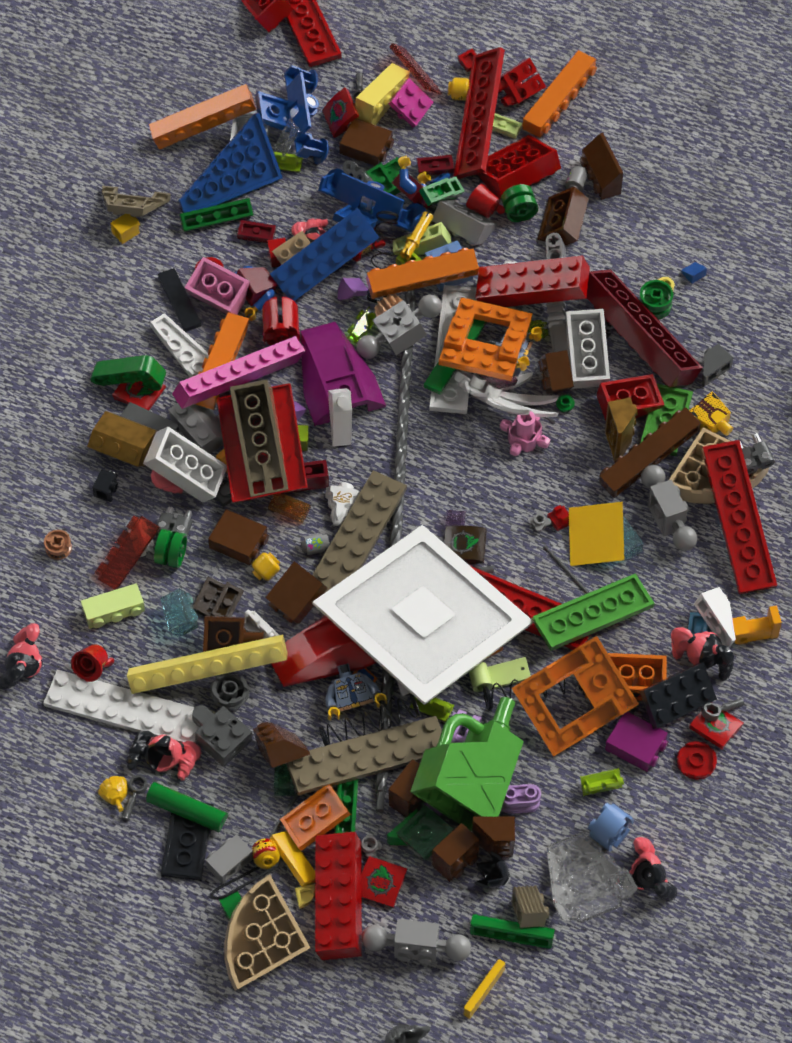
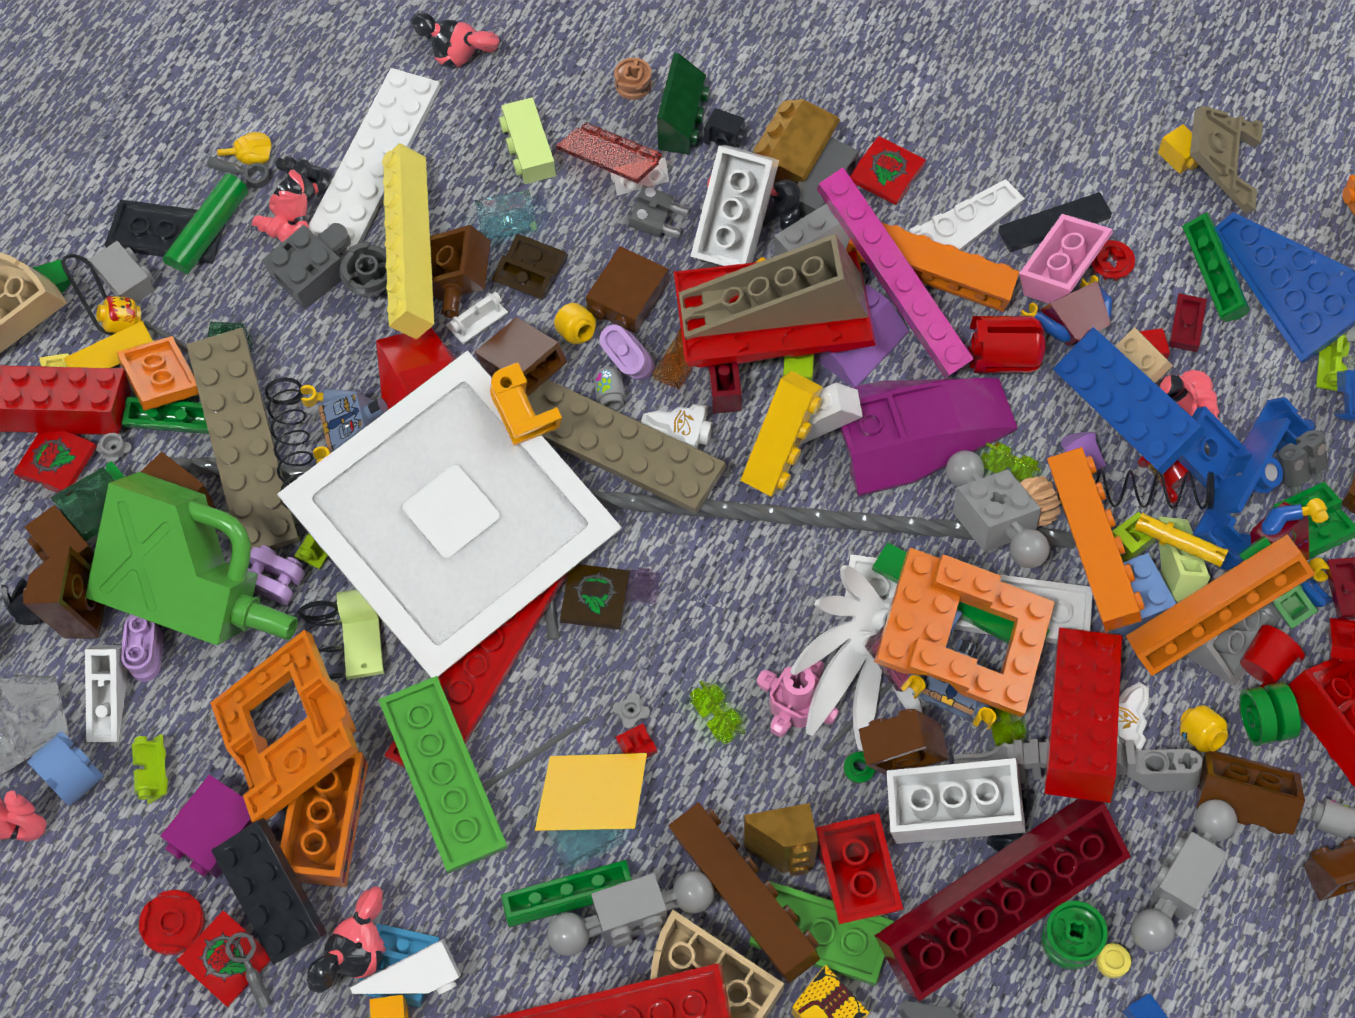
camera: 95 degrees right, 5 degrees up
red hat [71,644,115,682] -> none
green beam [90,355,166,391] -> none
green wheel [154,529,187,568] -> none
reddish brown slope [253,722,310,768] -> none
none -> white slope [85,645,127,742]
none -> light orange piece [490,362,562,446]
none -> green brick [501,860,632,928]
none -> lavender brick [600,325,655,380]
none -> dark green slope [657,53,710,155]
none -> clear neon green hinge [689,680,746,745]
none -> yellow brick [740,371,823,497]
none -> orange brick [1126,534,1315,676]
none -> light grey brick [1131,799,1237,952]
none -> yellow head [1180,705,1228,752]

